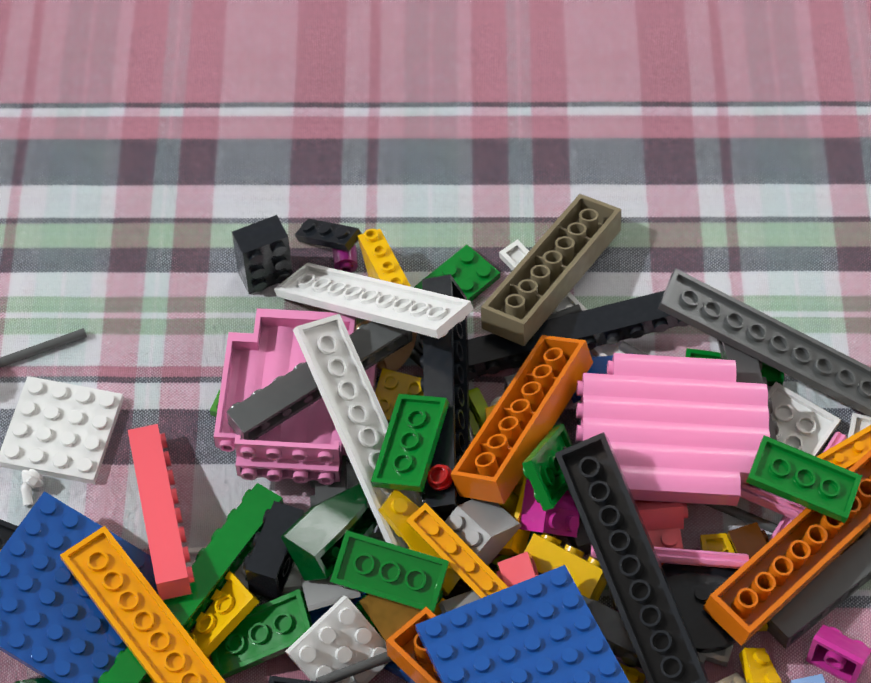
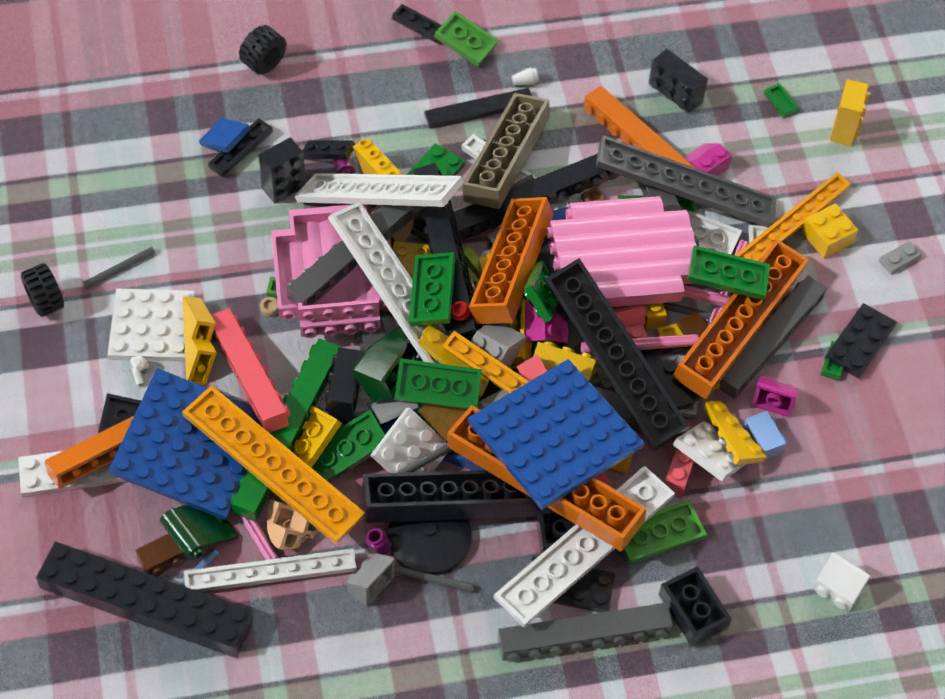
camera: 15 degrees left, 0 degrees up
none -> yellow slope [182,296,217,385]
none -> blue tile [199,118,250,152]
none -> black plate [208,118,273,177]
none -> black tyre [239,25,287,75]
none -> tan tile [260,297,279,317]
none -> black plate [392,4,442,43]
none -> black tile [424,87,532,129]
none -> bright green plate [434,11,499,67]
none -> white cone [511,67,539,86]
none -> medium nougat tile [580,187,607,202]
none -> orange brick [583,85,695,168]
none -> yellow brick [643,303,667,331]
none -> black brick [648,48,708,114]
none -> dark pink slope [683,143,732,176]

